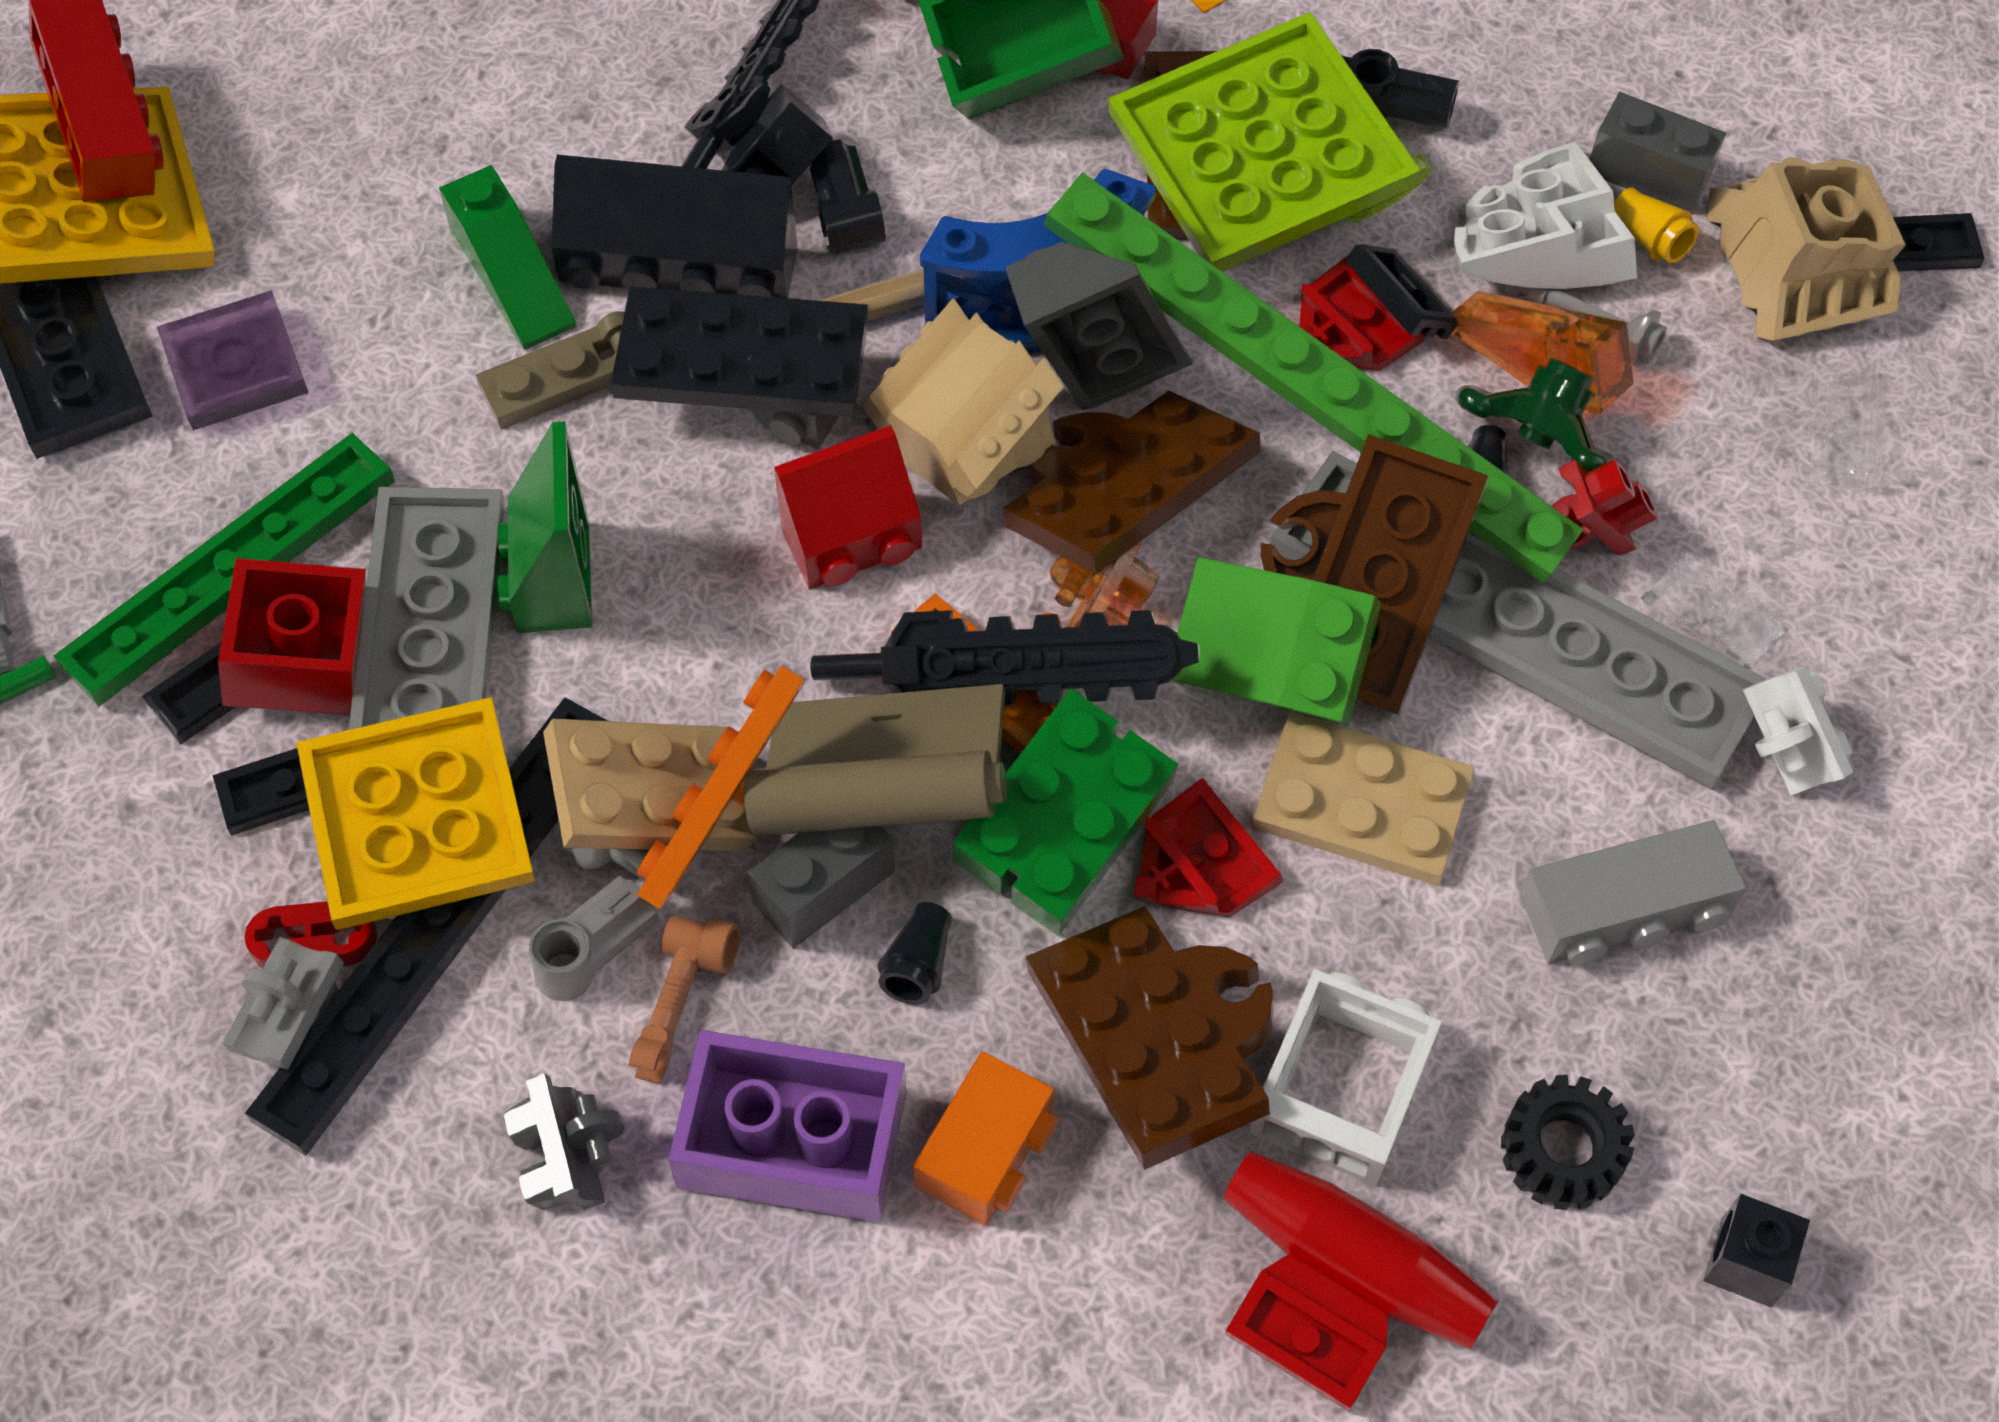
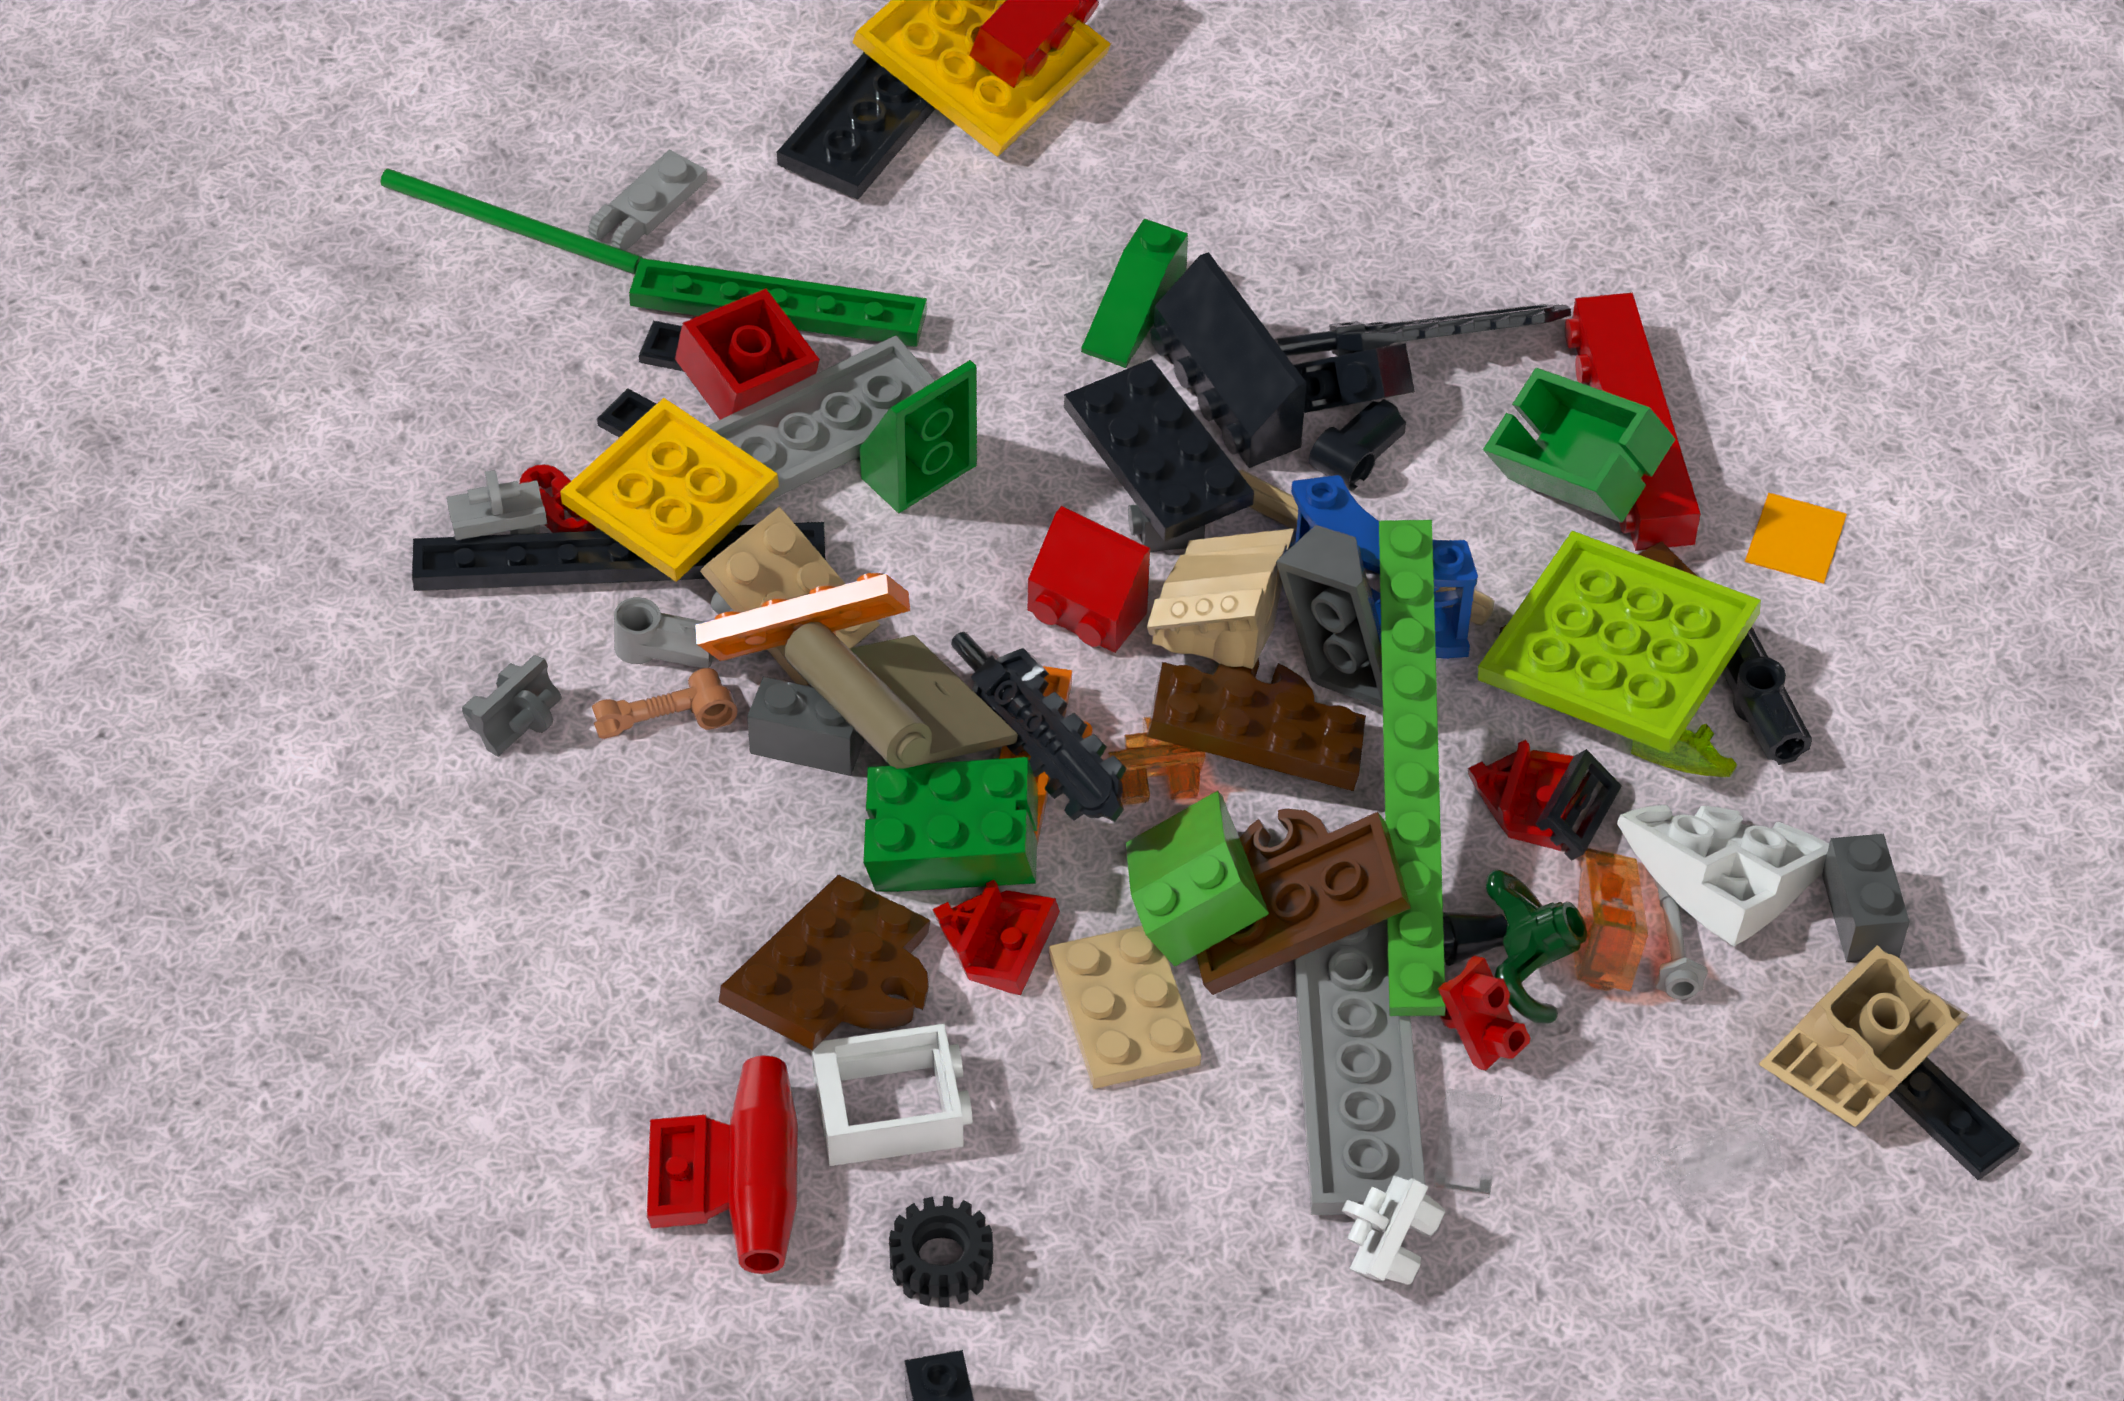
camera: 55 degrees right, 10 degrees down
clear purple plate [157,290,309,431] -> none
dark tan plate [475,311,625,430] -> none
medium lavender brick [668,1030,907,1223] -> none
black cone [878,902,952,1005] -> none
orange brick [913,1050,1059,1226] -> none
light grey brick [1519,819,1747,966] -> none
yellow cone [1614,187,1699,264] -> none

